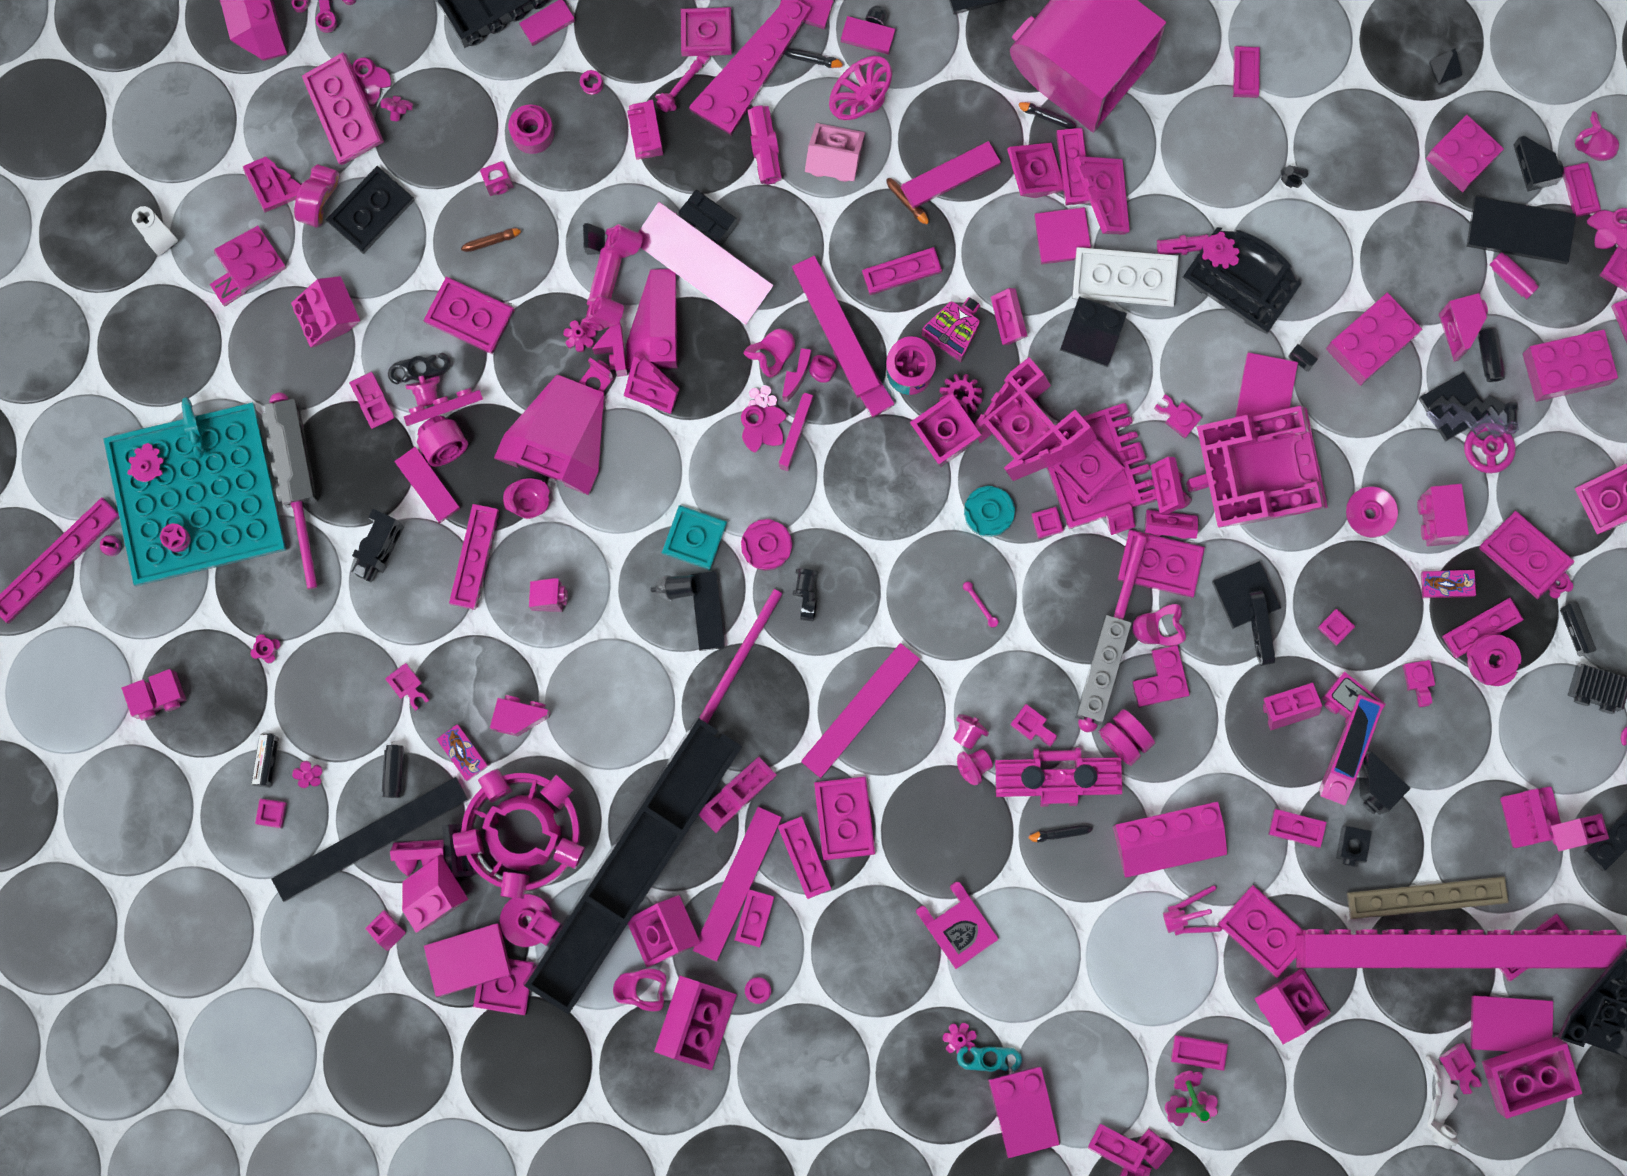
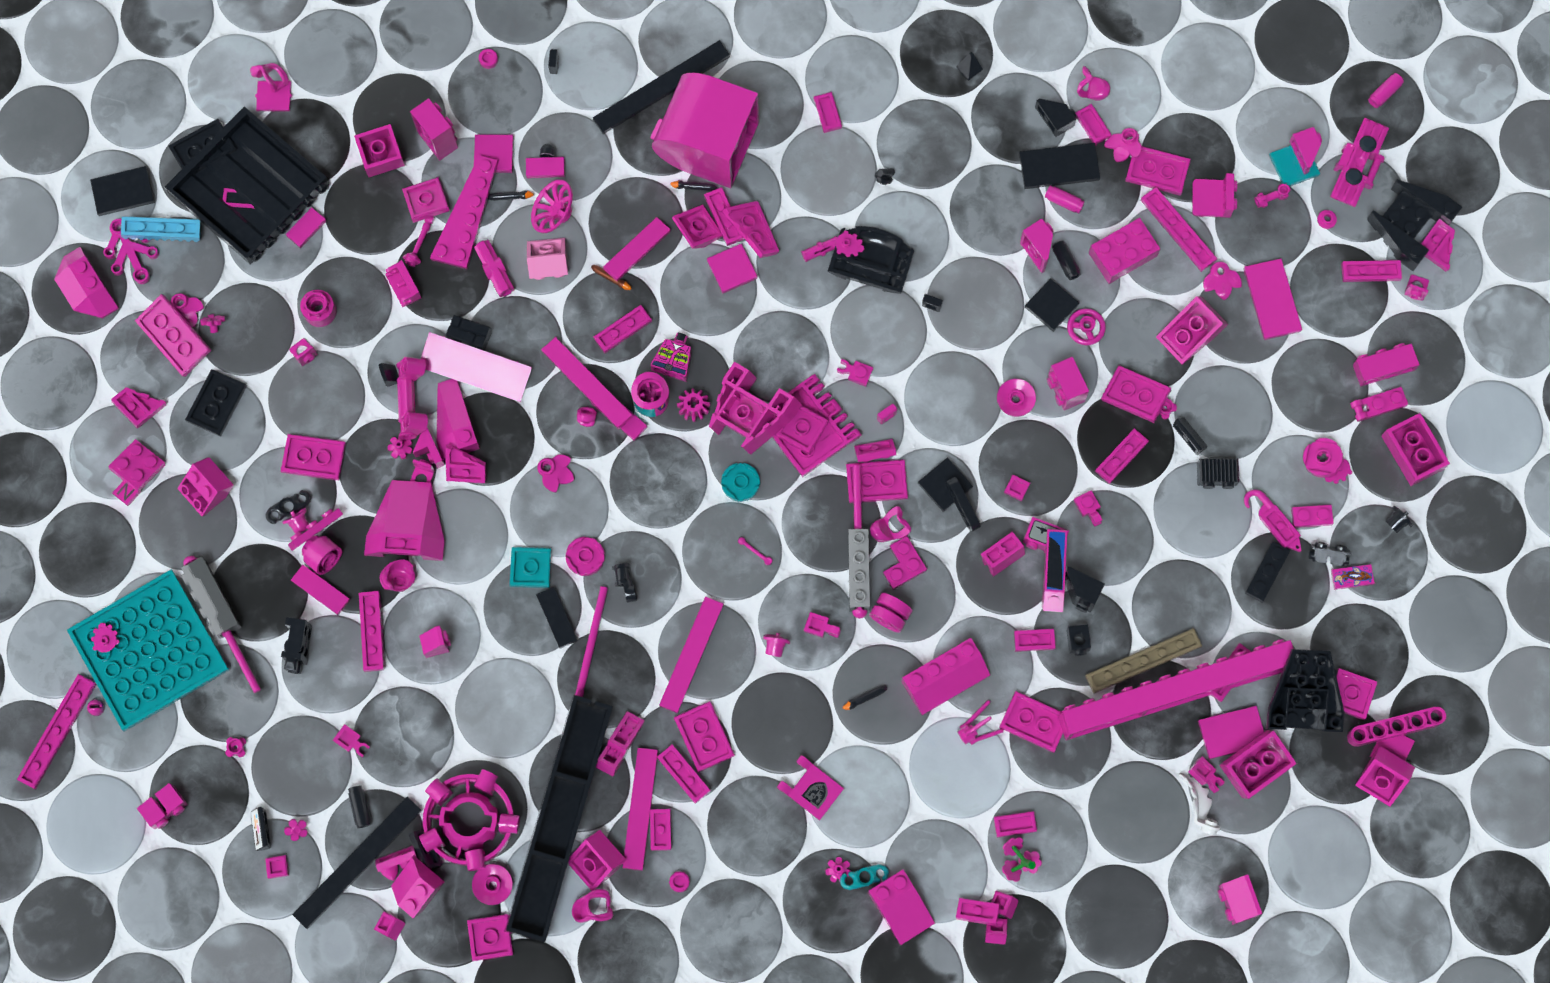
camera: 20 degrees left, 5 degrees down
white piece [132,206,178,256] -> none
dark pink wheel [160,524,191,552] -> none
teal piece [181,397,204,458] -> none
dark pink animal [294,164,340,228] -> none
dark pink slope [349,371,395,429] -> none
dark pink tile [424,924,512,997] -> none
tile [436,724,488,782] -> none
copper piece [461,228,521,252] -> none
dark pink slope [490,695,551,737] -> none
dark pink tile [524,909,561,946] -> none
dark pink bush [580,70,604,95] -> none
black piece [651,575,699,601] -> none
dark pink slope [654,976,737,1071] -> none
dark pink piece [744,329,795,378] -> none
plant [748,385,777,409] -> none
dark pink tile [779,392,813,471] -> none
dark pink slope [782,348,811,402] -> none
dark pink slope [910,393,981,468] -> none
dark pink piece [957,749,993,785] -> none
dark pink plate [991,288,1028,345] -> none
dark pink piece [995,748,1122,807] -> none
dark pink tile [1031,507,1063,539] -> none
black slope [1060,296,1127,367] -> none
white tile [1072,247,1178,307] -> none
dark pink tile [1105,503,1135,535] -> none
dark pink tile [1150,456,1192,514] -> none
dark pink slope [1197,406,1328,528] -> none
dark pink tile [1235,352,1298,417] -> none
dark pink slope [1254,968,1331,1044] -> none
dark pink brick [1326,292,1422,386] -> none
tile [1421,570,1476,598] -> none
dark pink brick [1426,115,1504,193] -> none
piece [1426,395,1519,439] -> none
dark pink plate [1467,634,1521,686] -> none
dark pink bracket [1500,786,1561,848] -> none
dark pink brick [1551,813,1609,852] -> none

